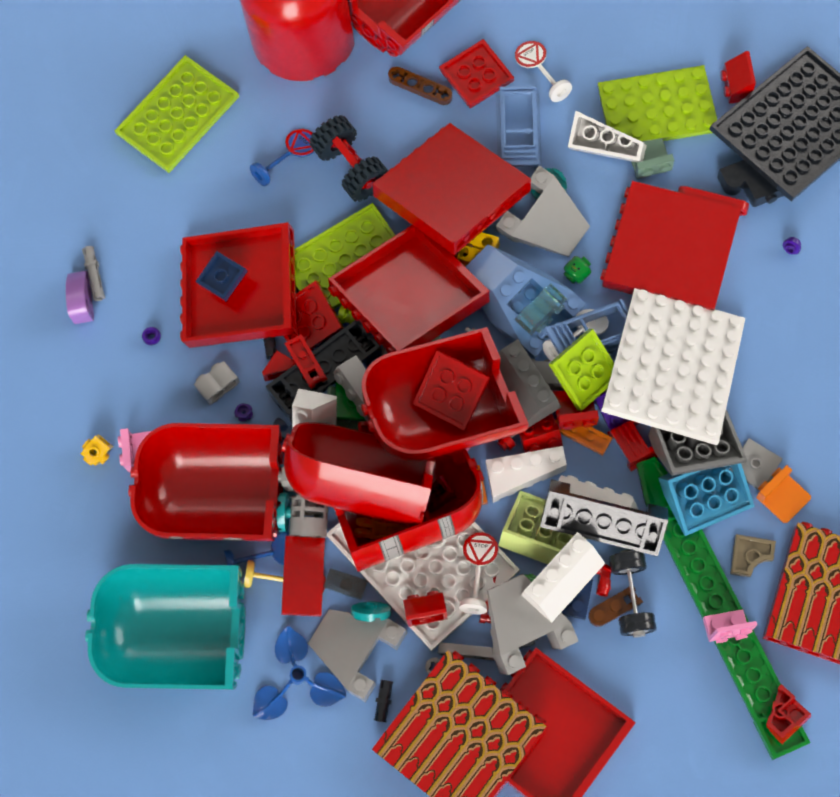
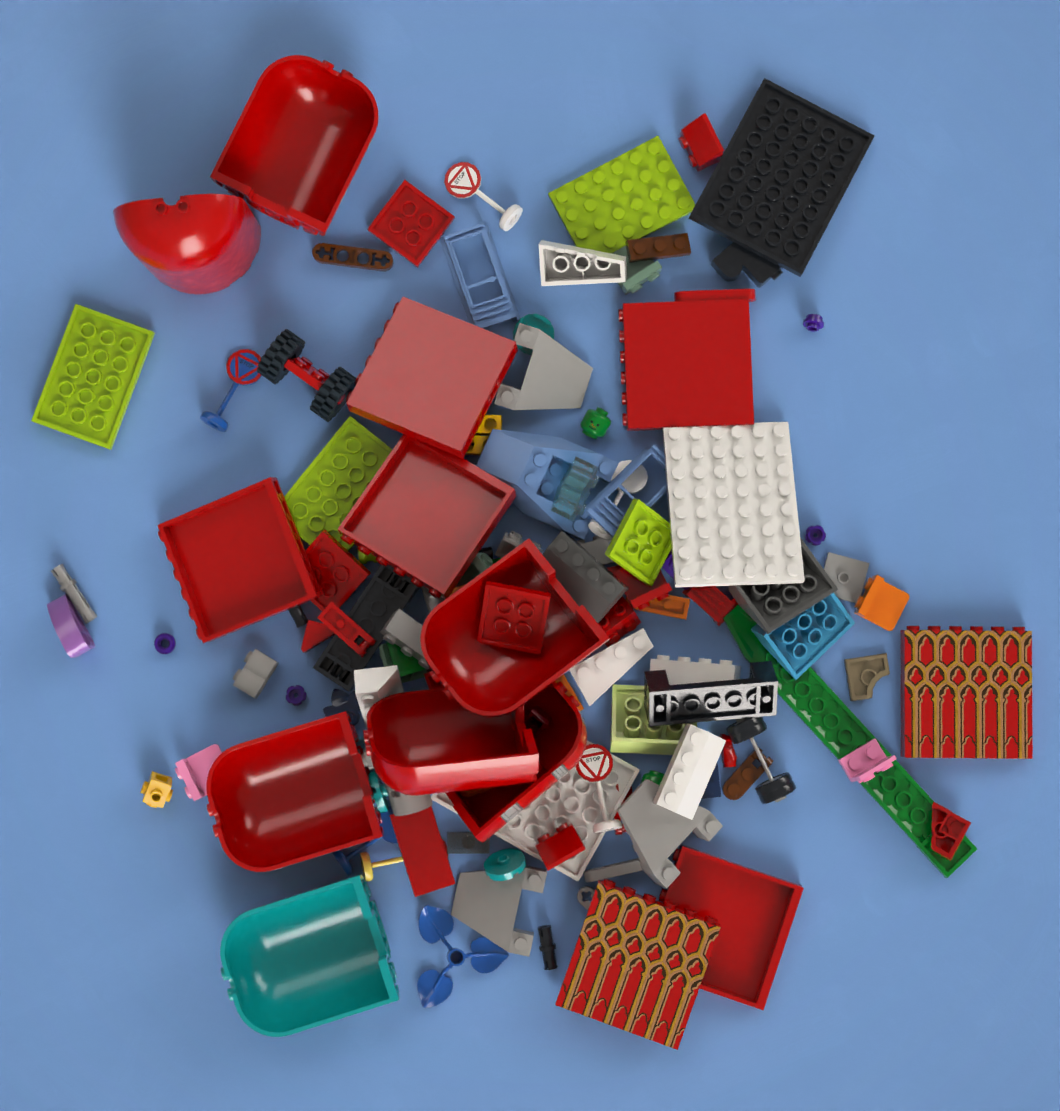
camera: 25 degrees left, 15 degrees up
dark blue plate [195,251,248,301] -> none
none -> reddish brown plate [626,233,691,263]
none -> dark purple plate [805,525,826,546]

